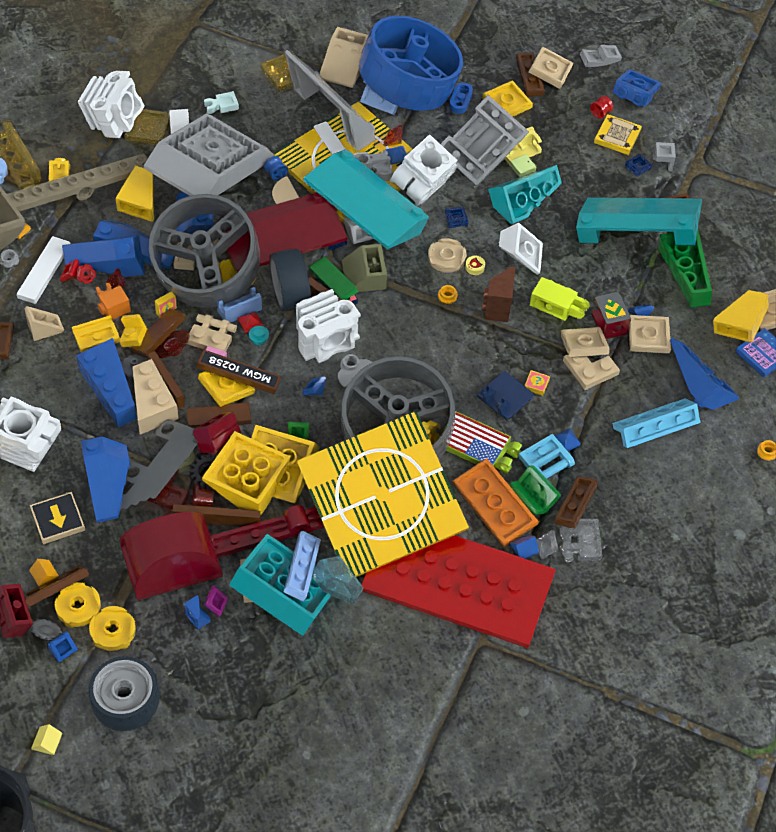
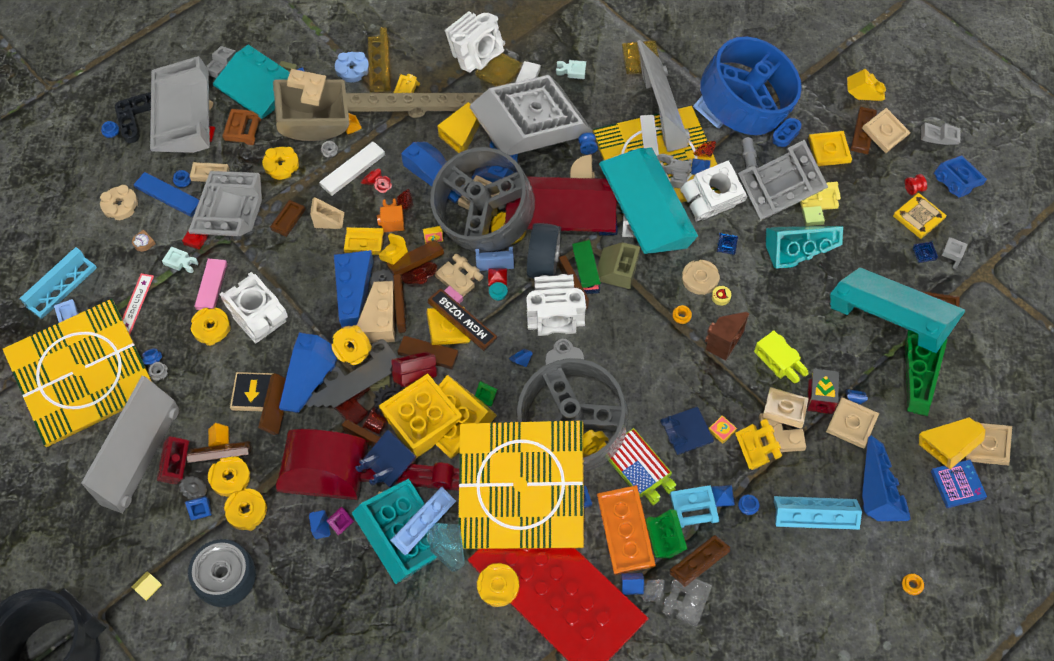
camera: 30 degrees right, 5 degrees up
blue wedge [62,235,145,277] -> none
tan slope [320,27,368,88] -> none
white slope [499,223,543,275] -> none
none -> reddish brown tile [258,373,286,435]
none -> yellow plate [332,325,372,365]
none -> dark blue plate [355,430,417,487]
none -> yellow tile [477,563,519,607]
none -> yellow plate [735,419,782,470]
none -> blue plate [738,495,759,515]
none -> light grey pin [742,137,758,169]
none -> yellow slope [847,69,886,101]

